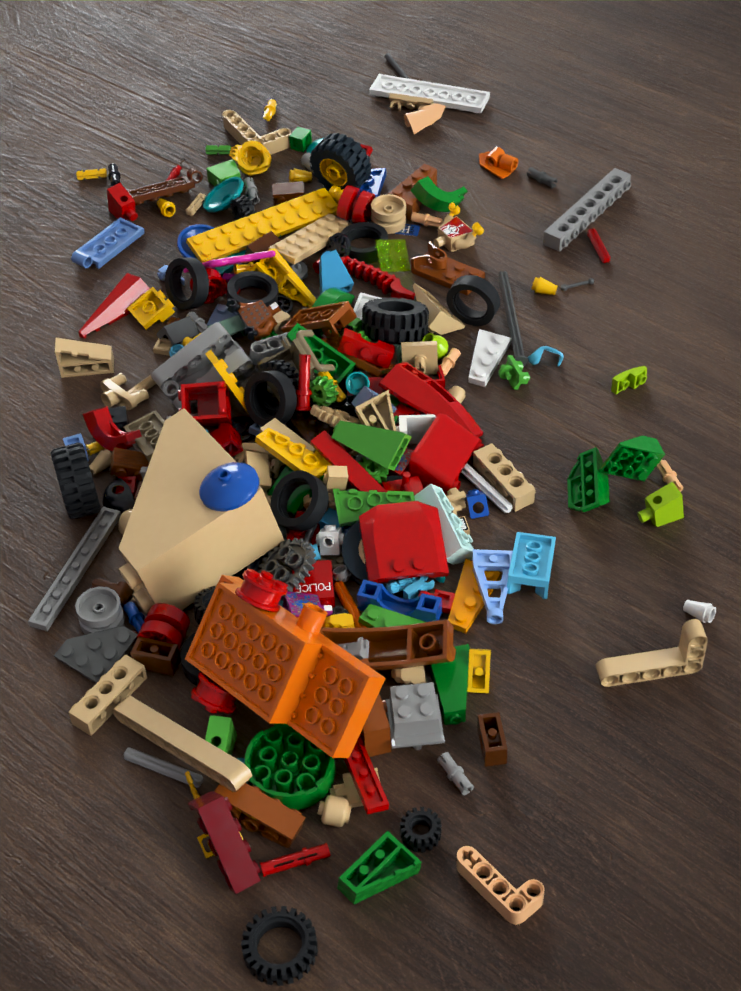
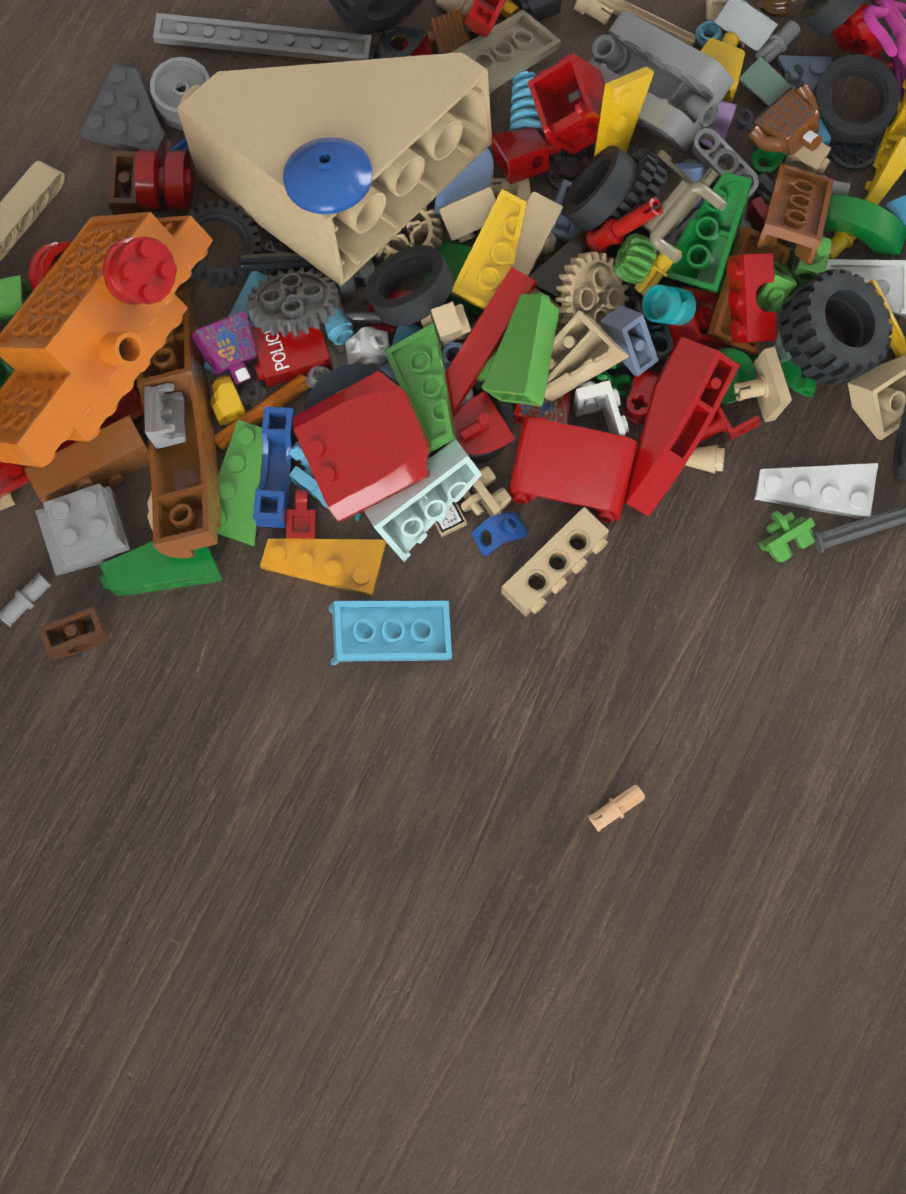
camera: 75 degrees right, 30 degrees up
tan brick [68,654,147,736] -> none
lime piece [422,333,449,359] -> none
light nougat axle [437,348,461,376] -> none
white axle [461,463,513,513] -> none
yellow slope [468,649,491,693] -> none
light blue plate [472,549,513,624] -> none
medium azure piece [528,346,564,367] -> none
green wedge [567,447,610,513] -> none
tan beam [595,619,708,687] -> none
green slope [599,436,665,481] -> none
lime slope [611,366,647,395] -> none
lime torso [637,482,684,527] -> none
white cone [683,600,716,623] -> none

